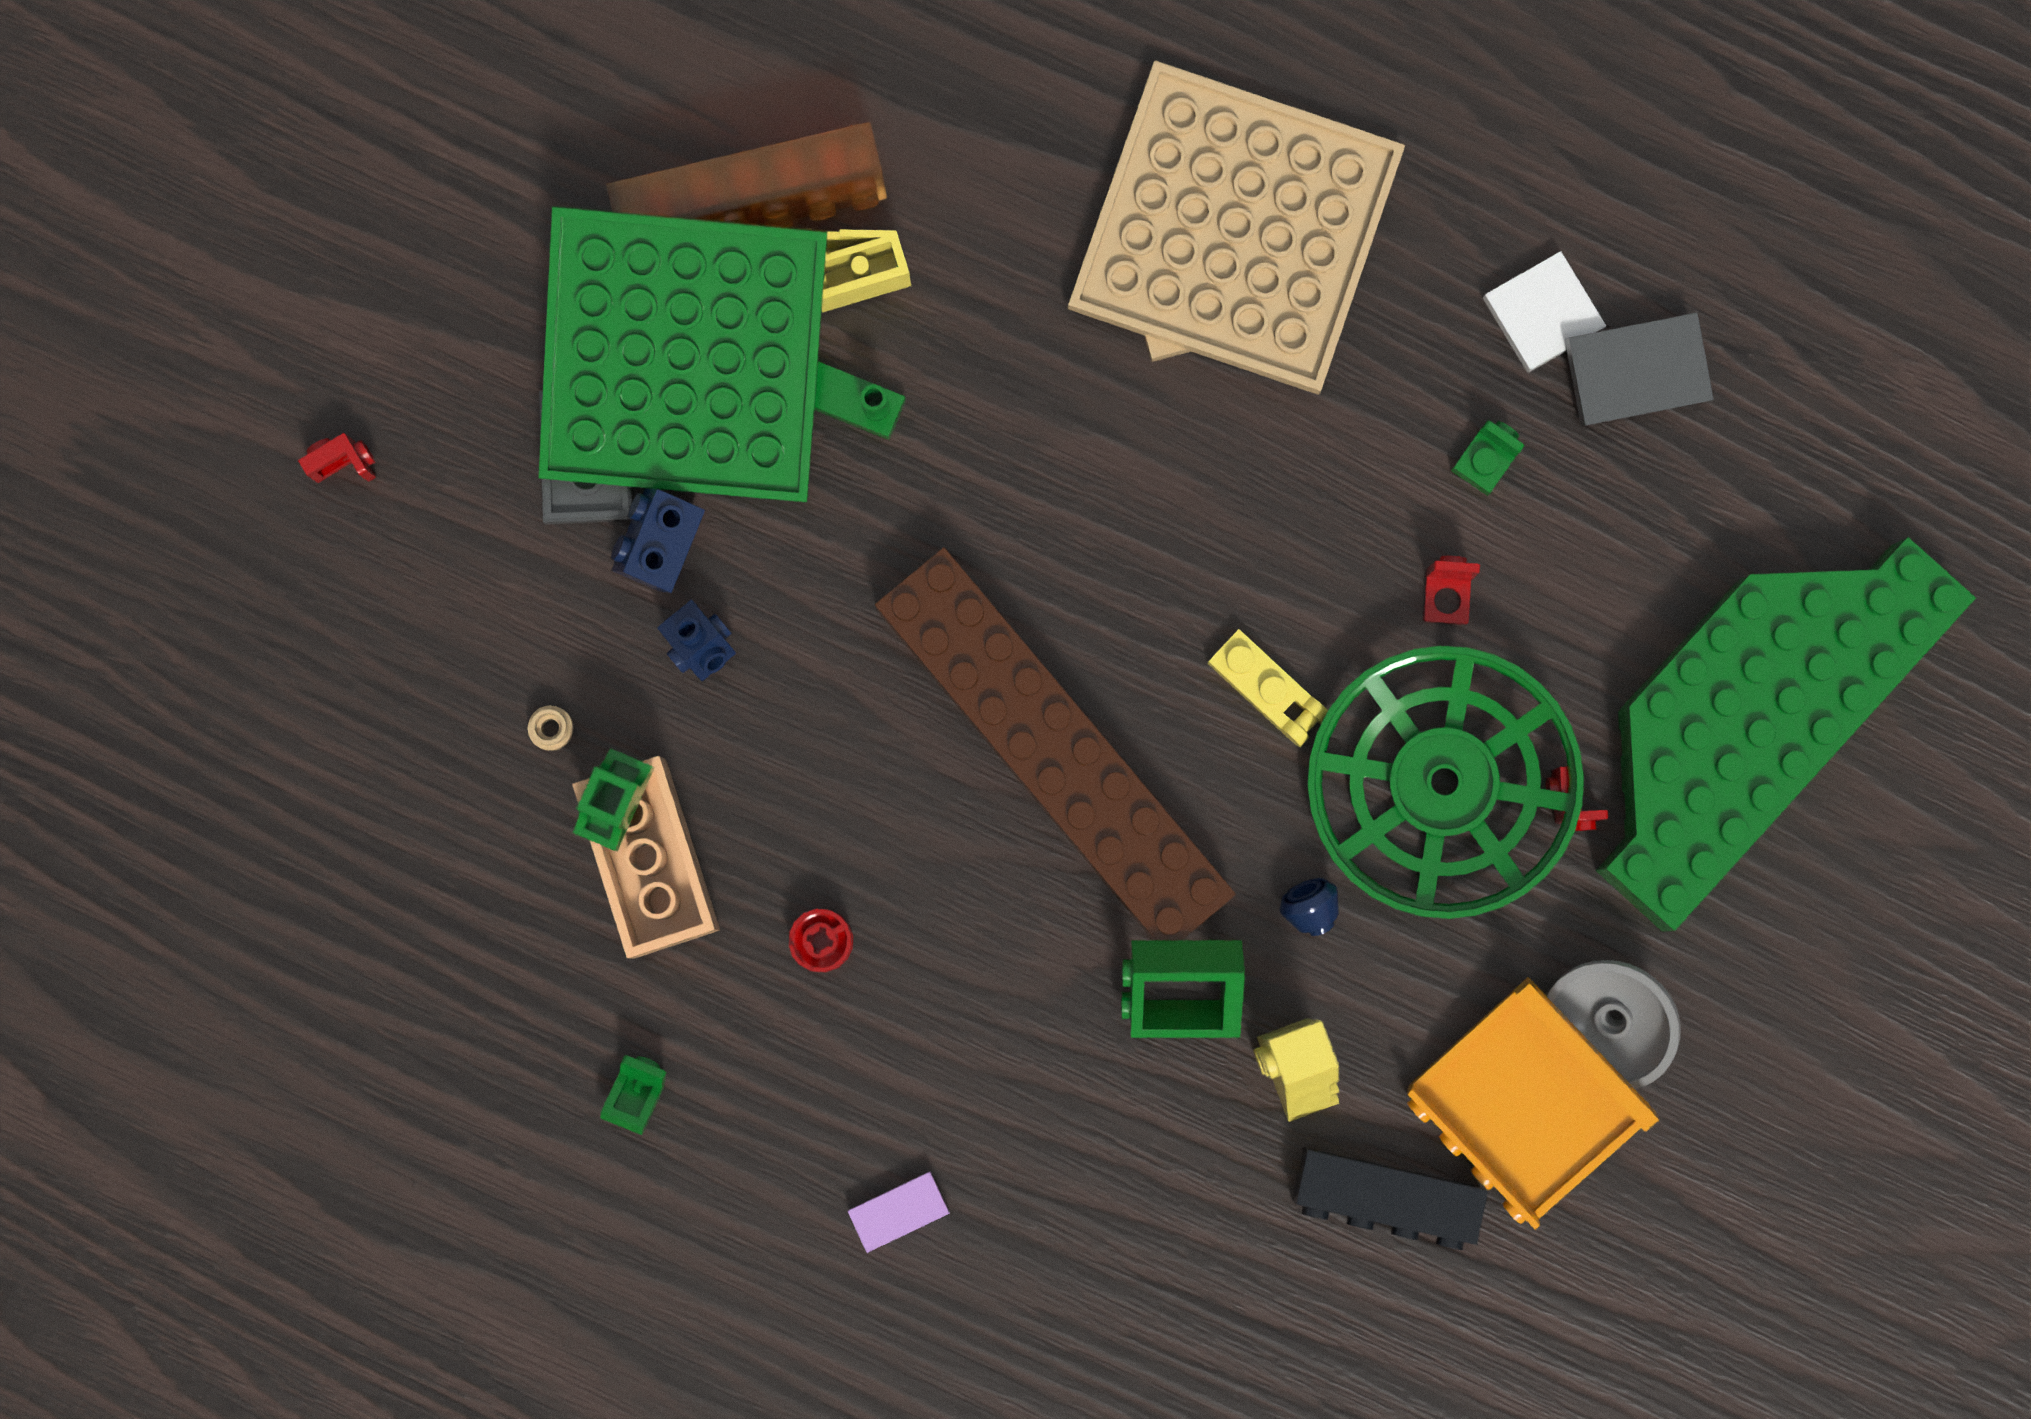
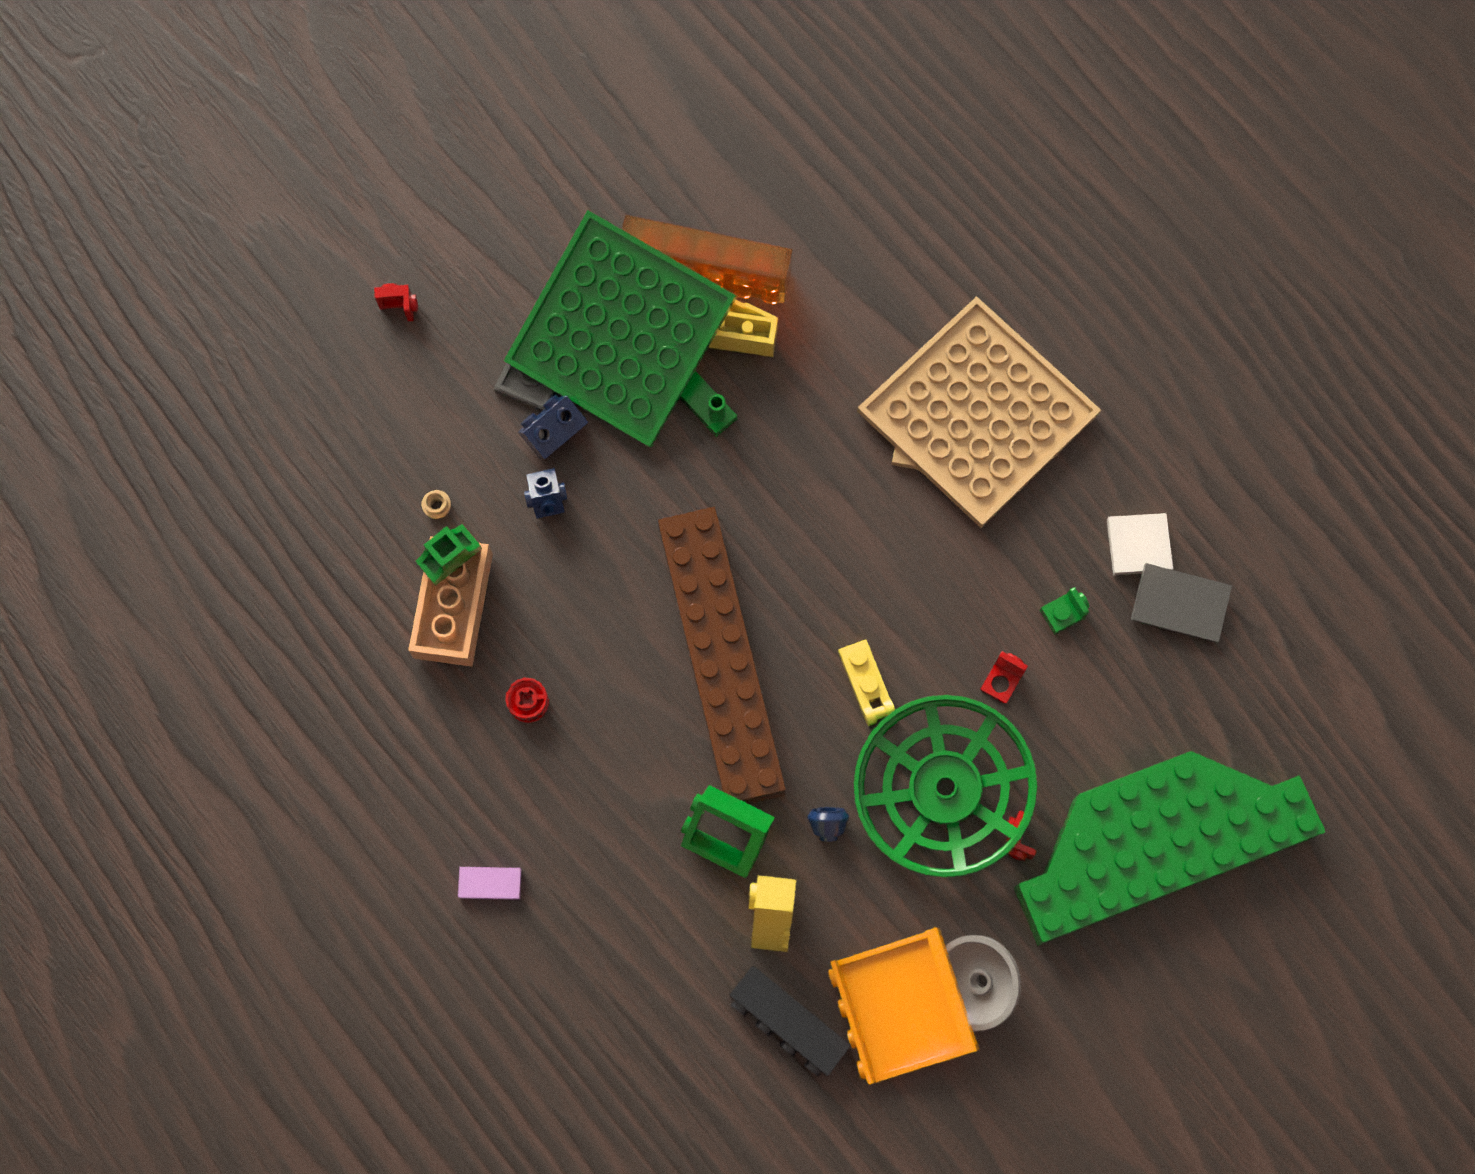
camera: 25 degrees right, 10 degrees down
green bracket [600,1055,666,1135] -> none

